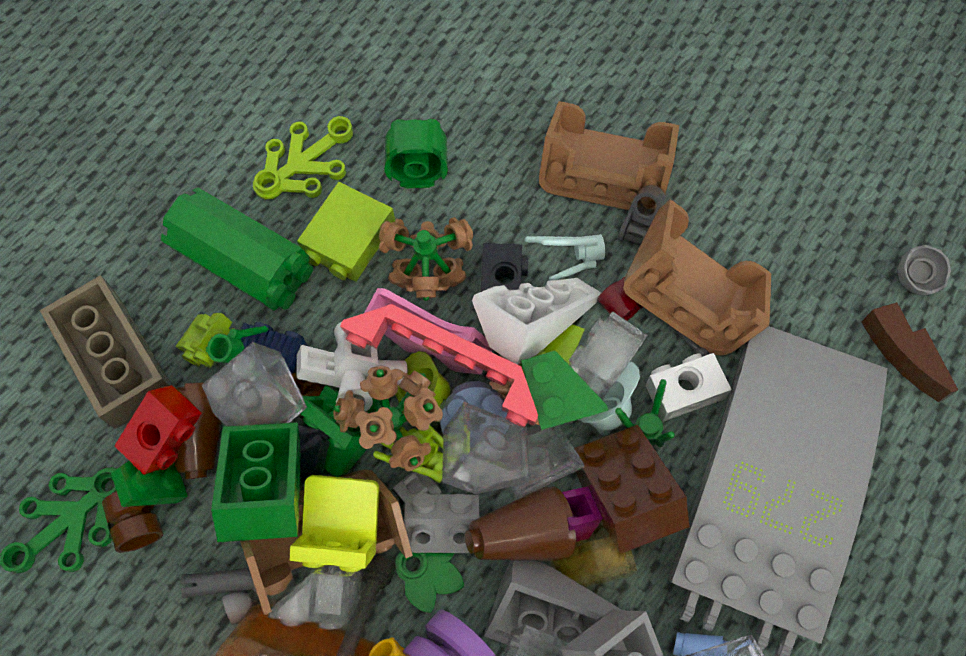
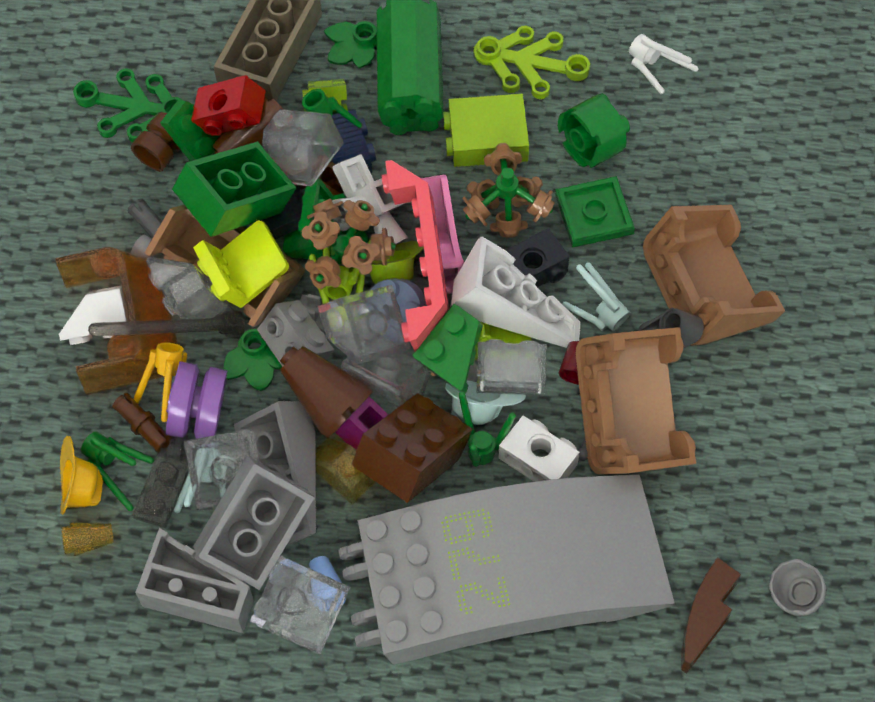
camera: 55 degrees right, 5 degrees down
none -> green plate [324,21,377,68]
none -> green plate [555,176,635,248]
none -> white plant [629,34,699,94]

